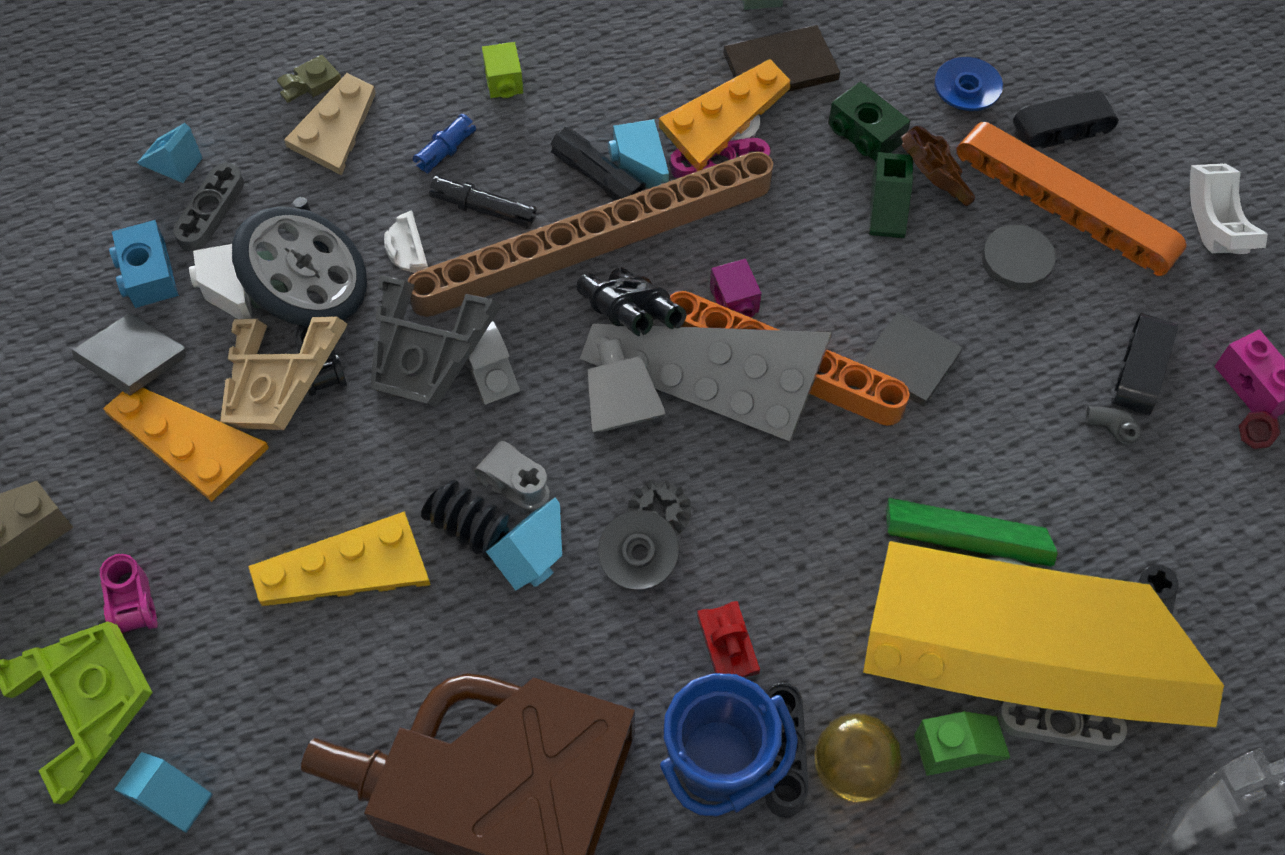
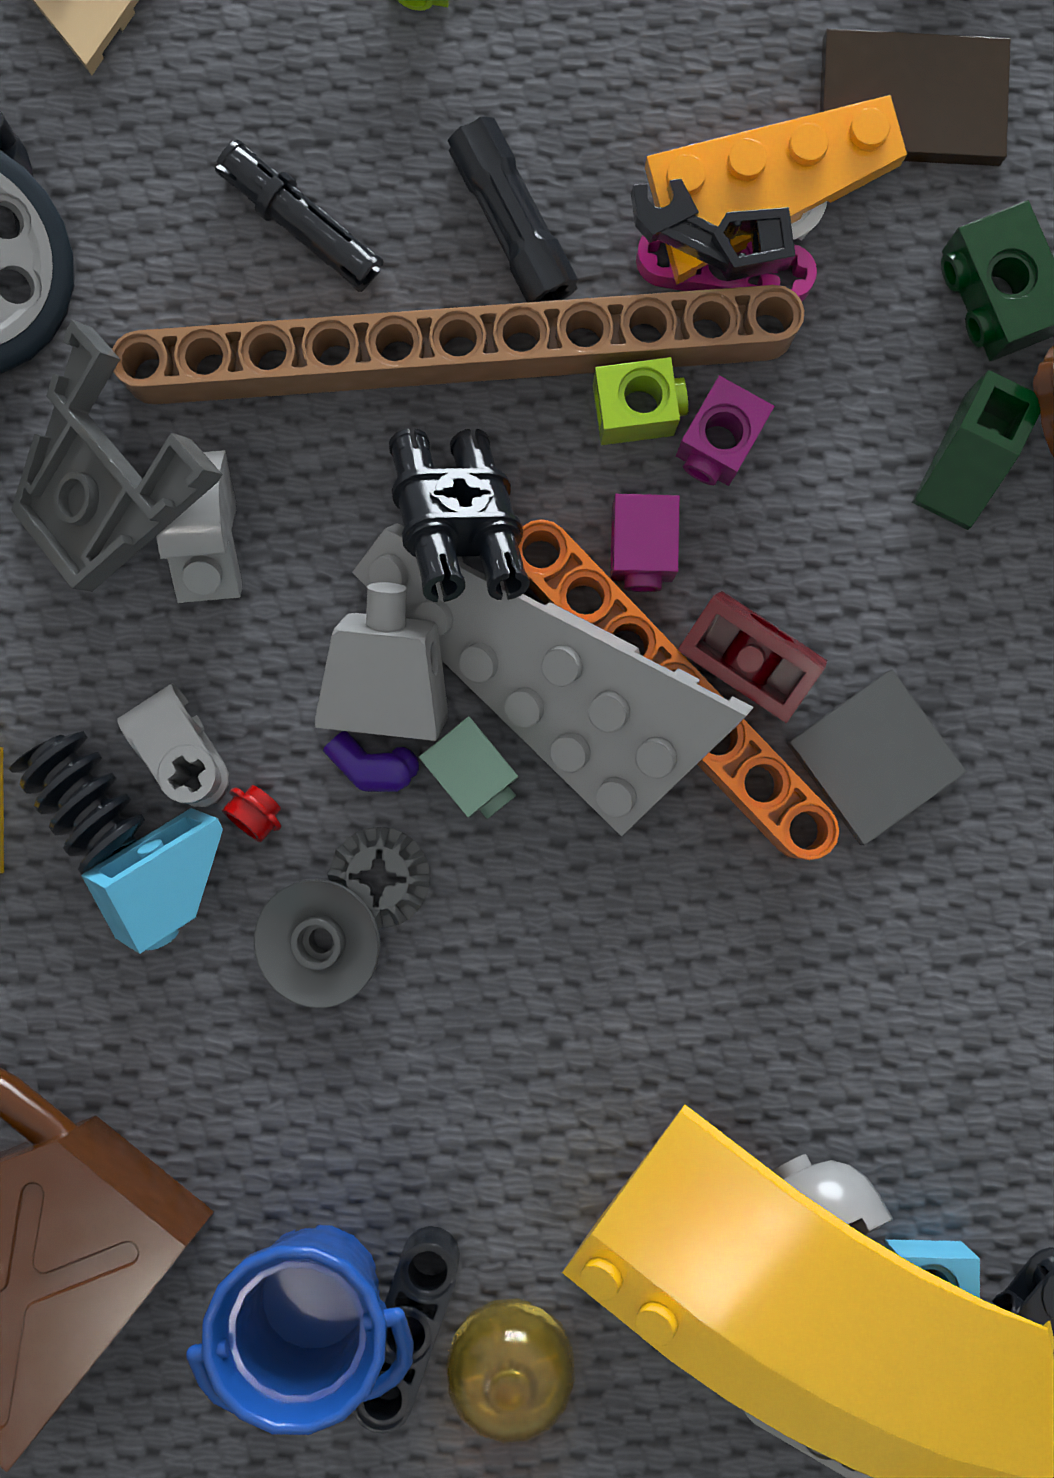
camera: 20 degrees right, 25 degrees up
white tile [384,210,428,273] -> none
blue pin [413,114,476,174] -> none
medium azure slope [608,119,669,189] -> none
red hips [697,601,760,678] -> none
green tile [886,498,1058,567] -> none
bright green slope [914,711,1010,776] -> none
none -> red plate [222,785,281,843]
none -> dark purple arm [323,731,419,792]
none -> sand green brick [419,716,519,820]
none -> lime brick [593,357,688,445]
none -> black piece [631,179,795,281]
none -> magenta brick [676,375,775,486]
none -> dark red brick [678,591,828,723]

